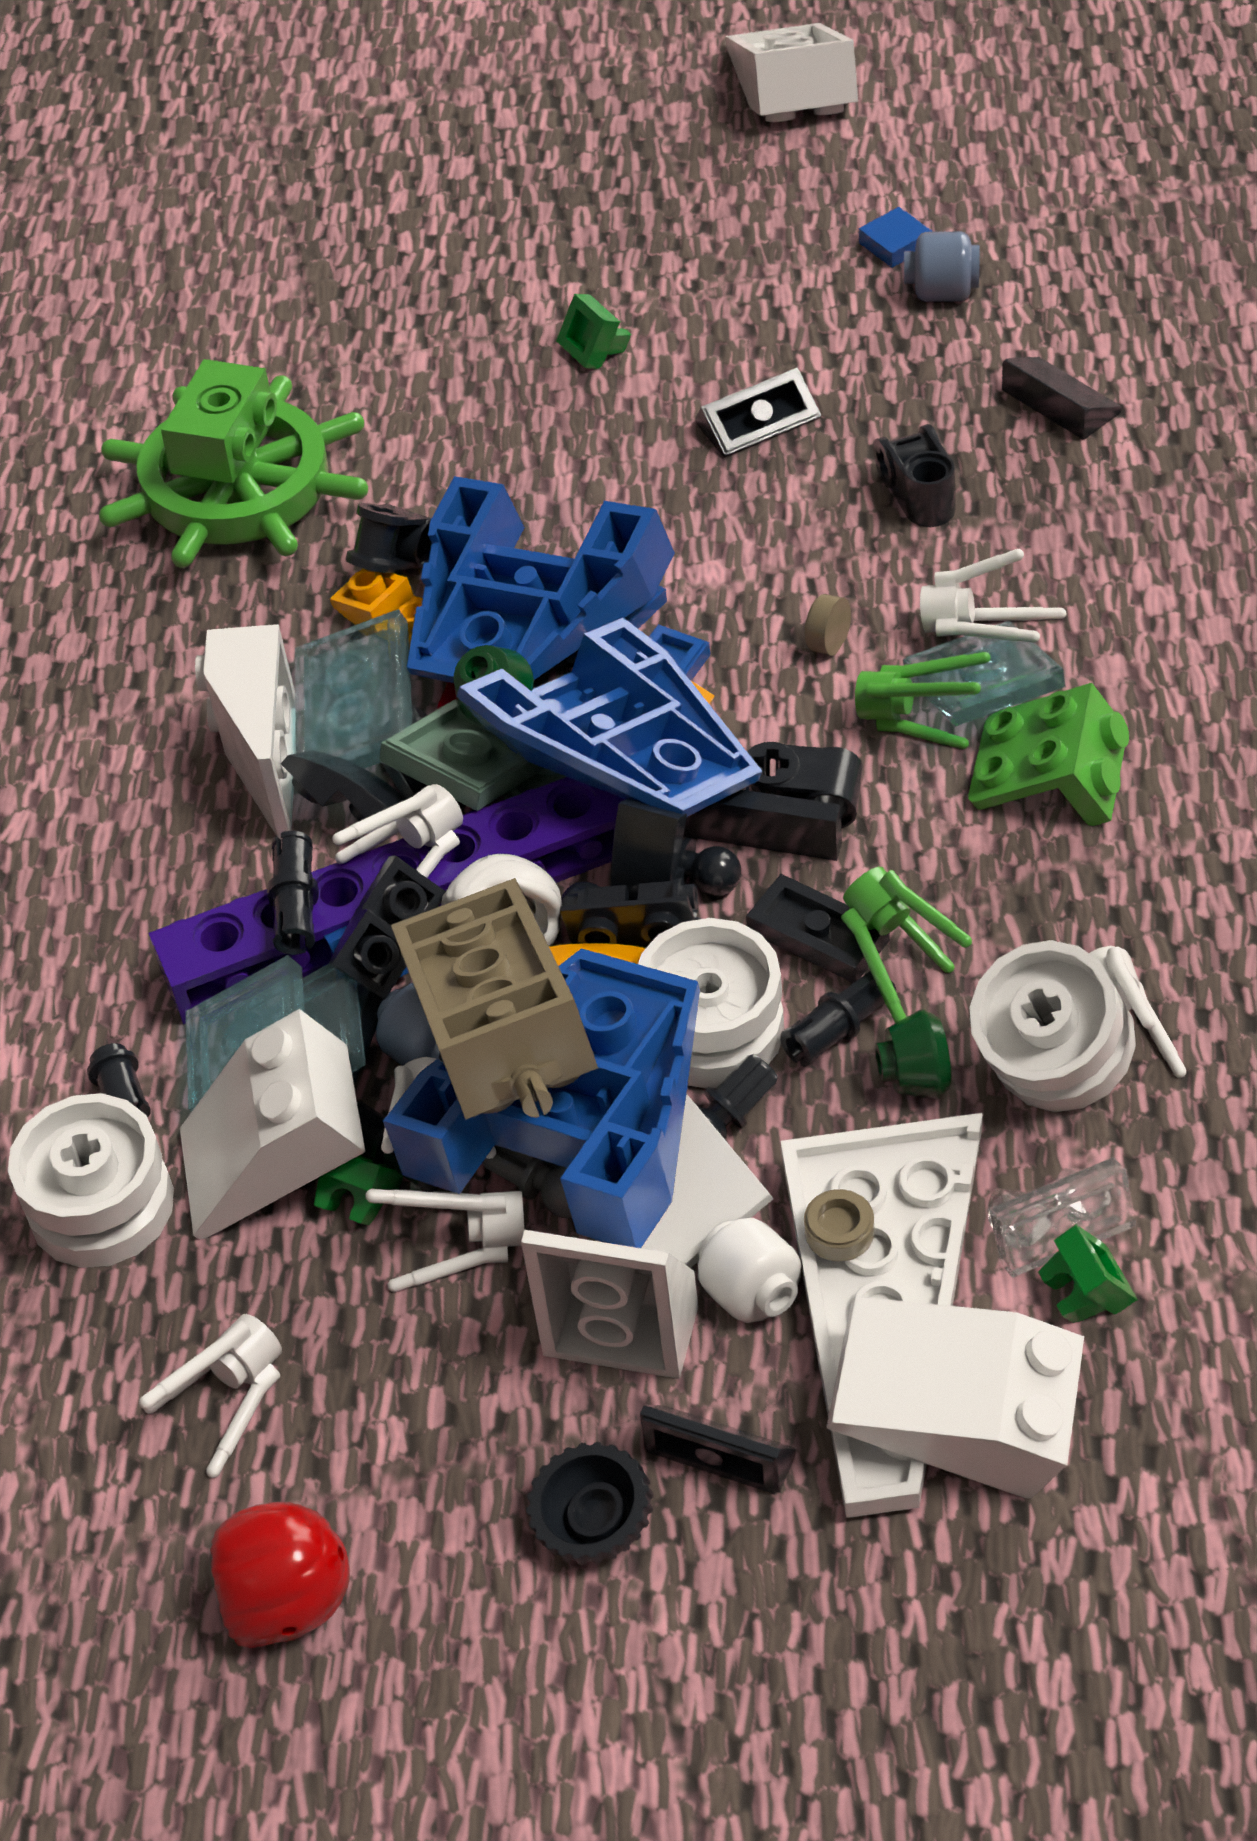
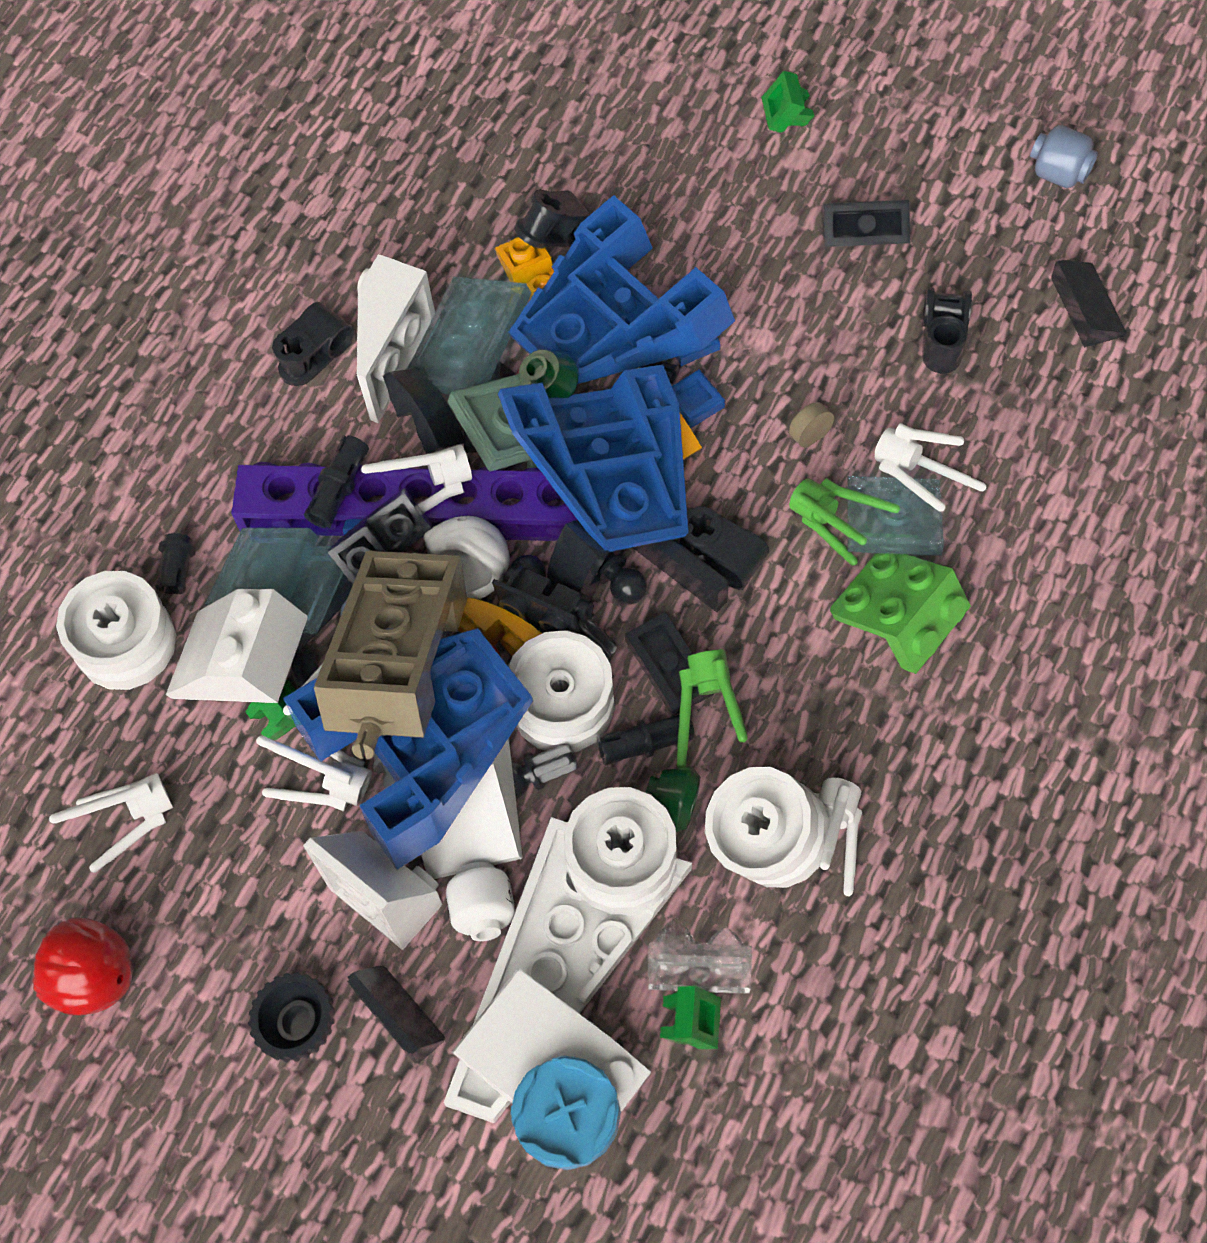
camera: 25 degrees right, 15 degrees up
bright green piece [99,359,368,568] -> none
dark tan tile [804,1189,875,1262] -> none
blue tile [859,207,932,268] -> none
none -> black piece [272,302,355,386]
none -> dark azure tile [511,1056,621,1170]
none -> white wheel [564,787,676,914]

